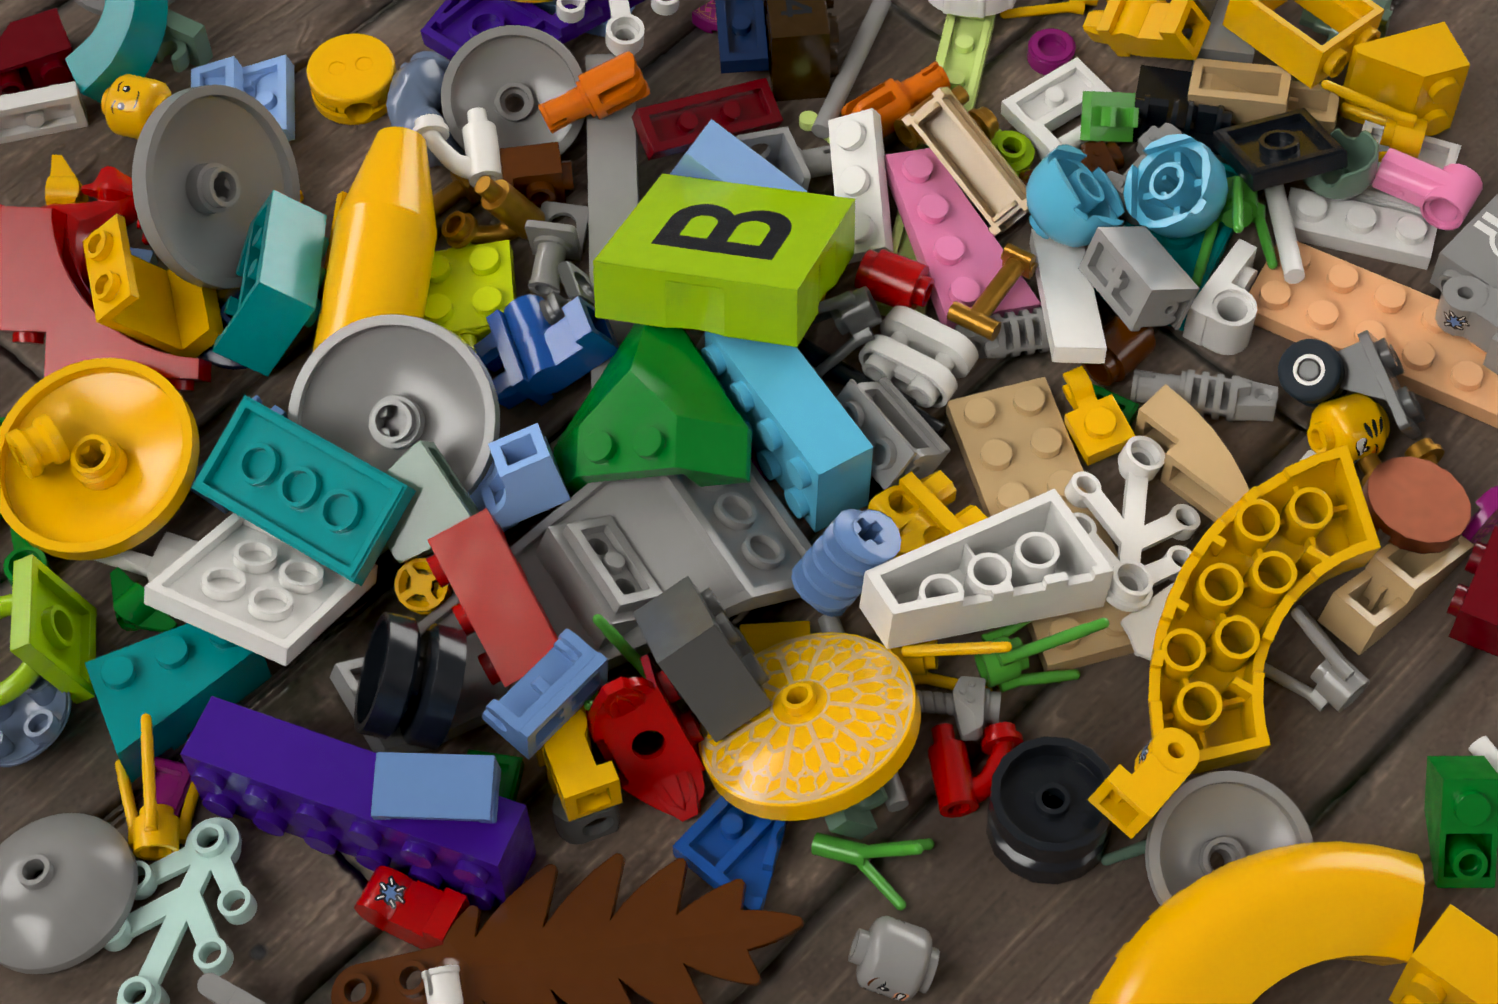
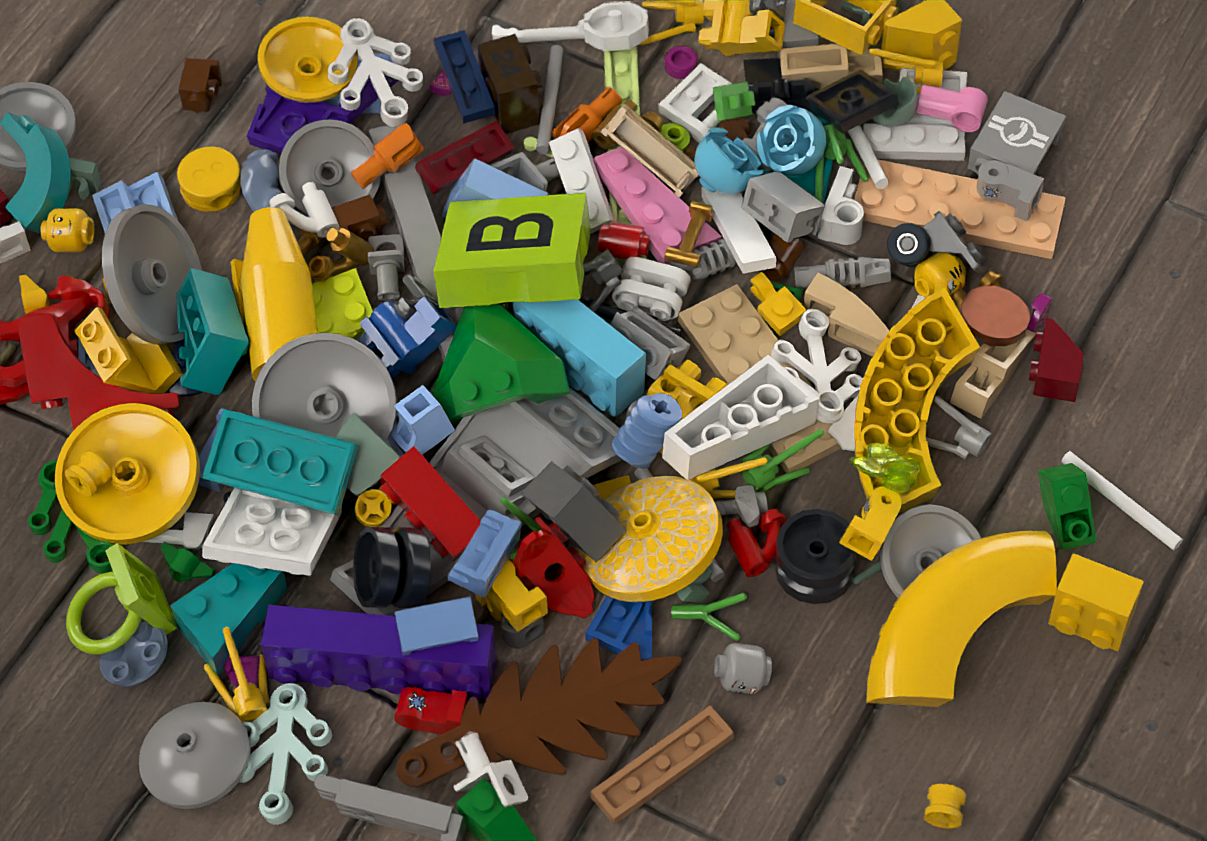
camera: 15 degrees left, 0 degrees up
none -> clear neon green plate [849,443,920,492]

